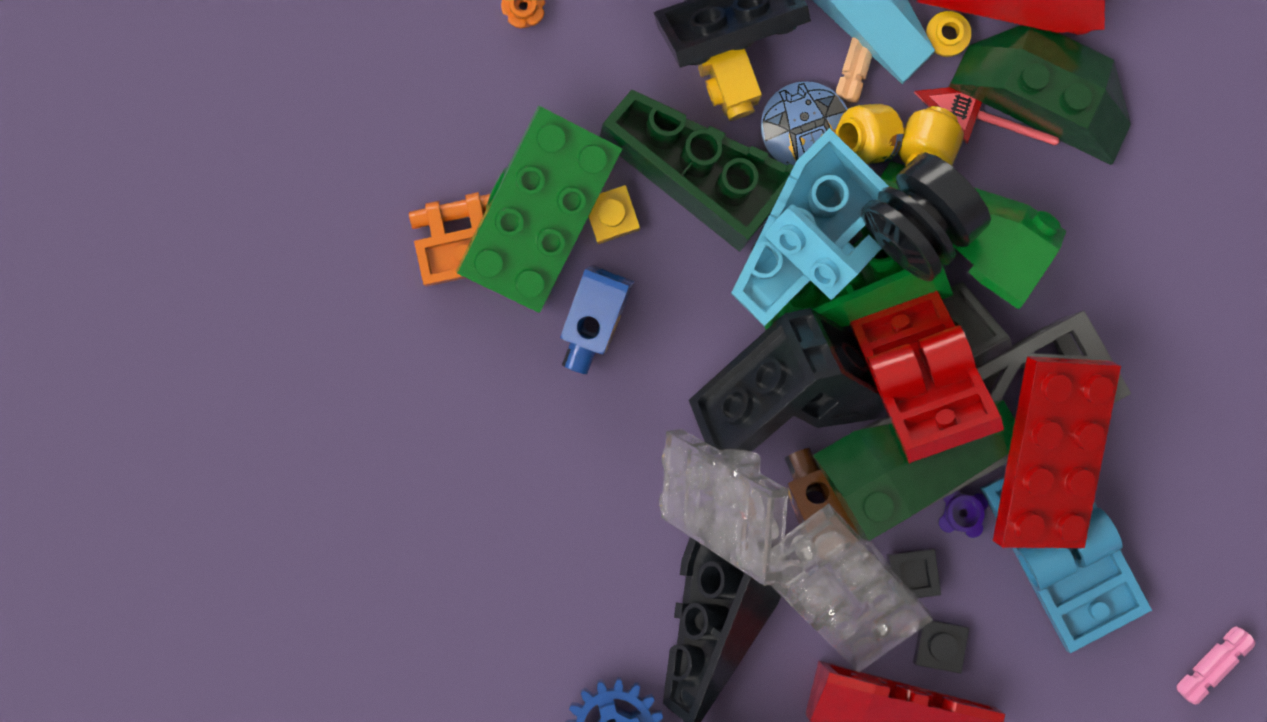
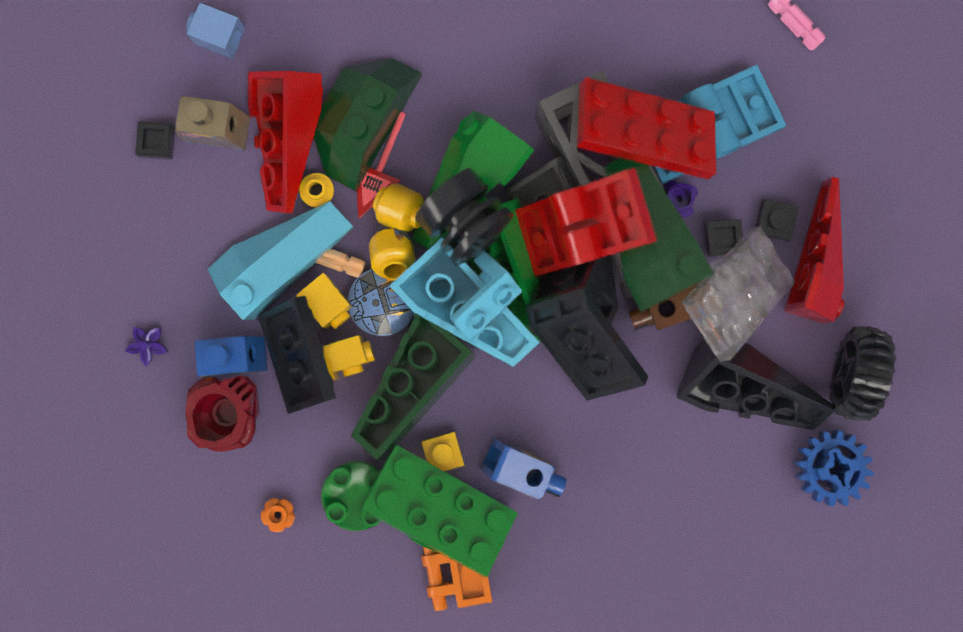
camera: 90 degrees left, 0 degrees up
clear plate [659,429,789,586] -> none
none -> yellow brick [296,273,352,329]
none -> green dish [321,461,381,531]

